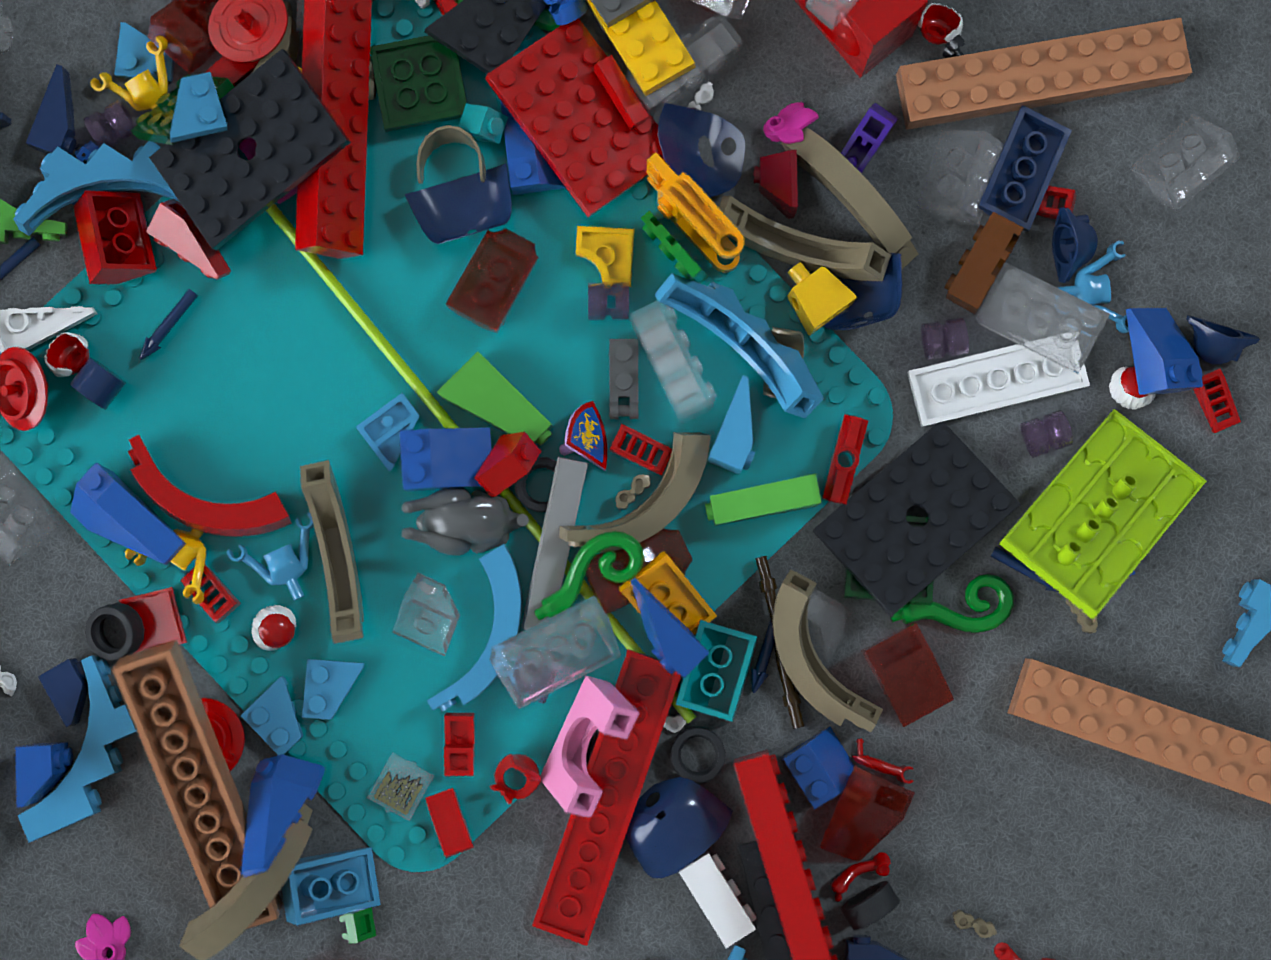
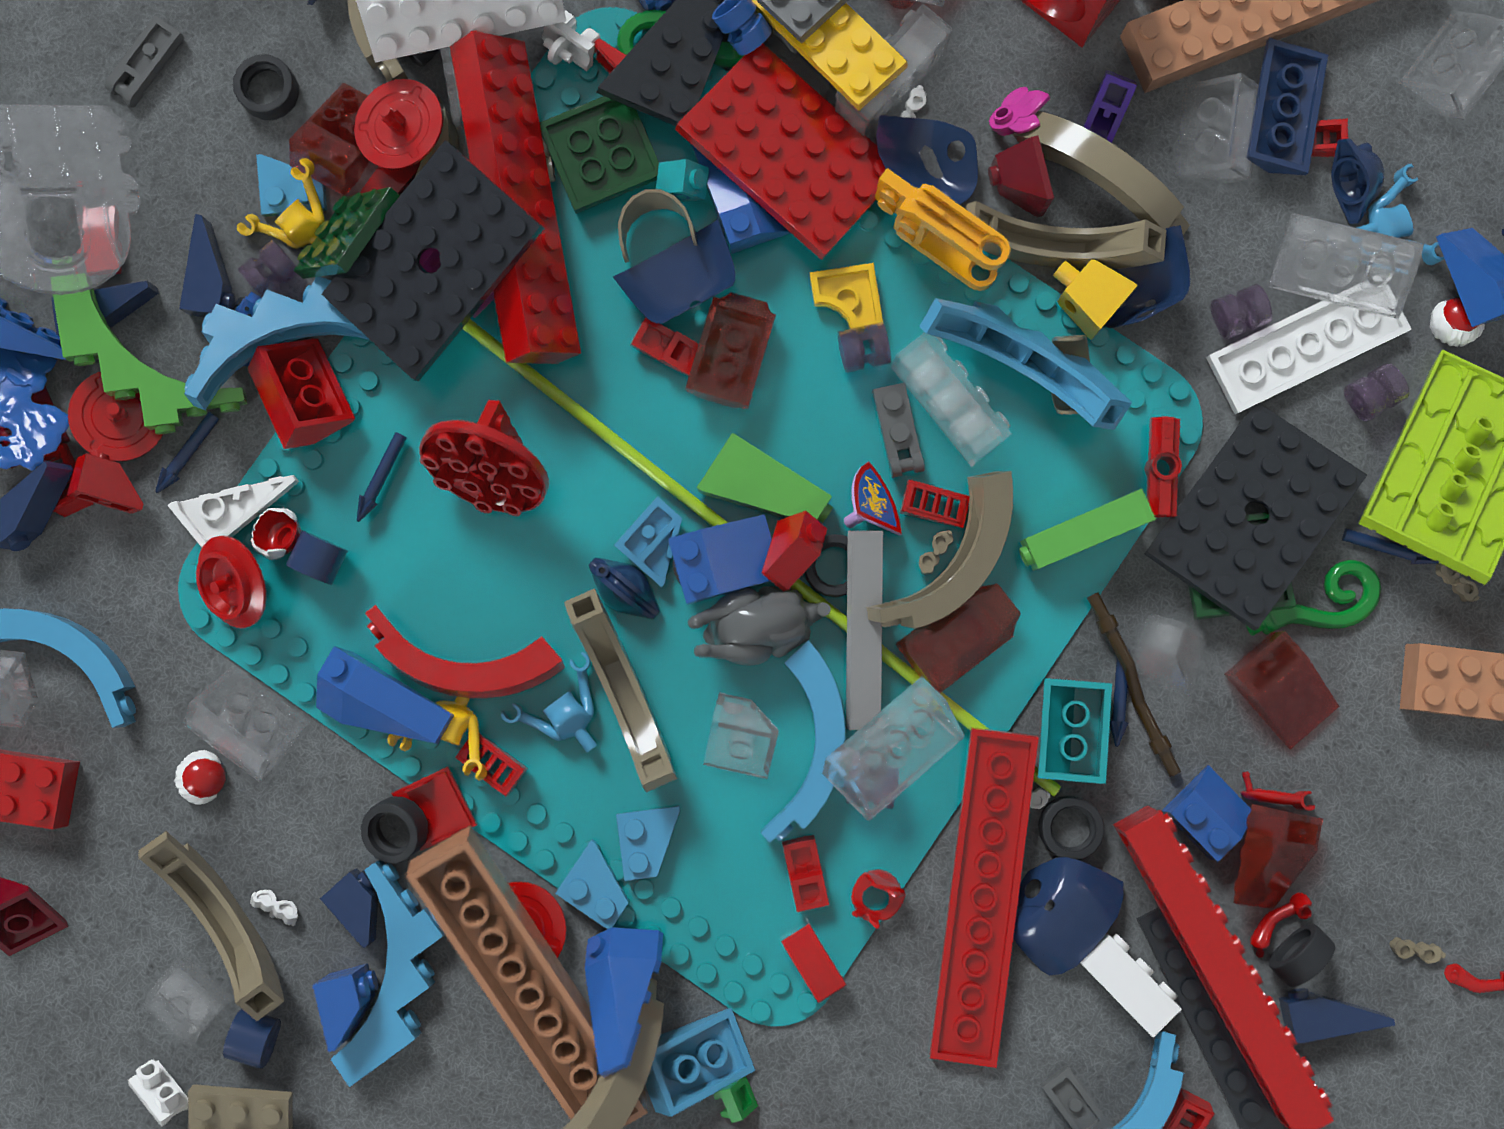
camera: 10 degrees left, 0 degrees up
slope [146,199,231,280] -> none
dark azure wing [170,72,227,143] -> none
red hair [251,605,296,651] -> none
piece [367,753,435,821] -> none
green plant [534,531,644,620] -> none
bright pink arch [540,676,639,818] -> none
red piece [593,55,649,130] -> none
light orange plate [619,551,717,635] -> none
blue slope [630,577,709,678] -> none
green plate [641,211,709,284] -> none
dark azure slope [707,376,755,475] -> none
dark tan arch [773,569,883,732] -> none
reddish brown wedge [944,211,1024,315] -> none
none -> red bracket [419,400,549,516]
none -> dark blue hat [588,557,660,619]
none -> red slope [630,317,705,376]

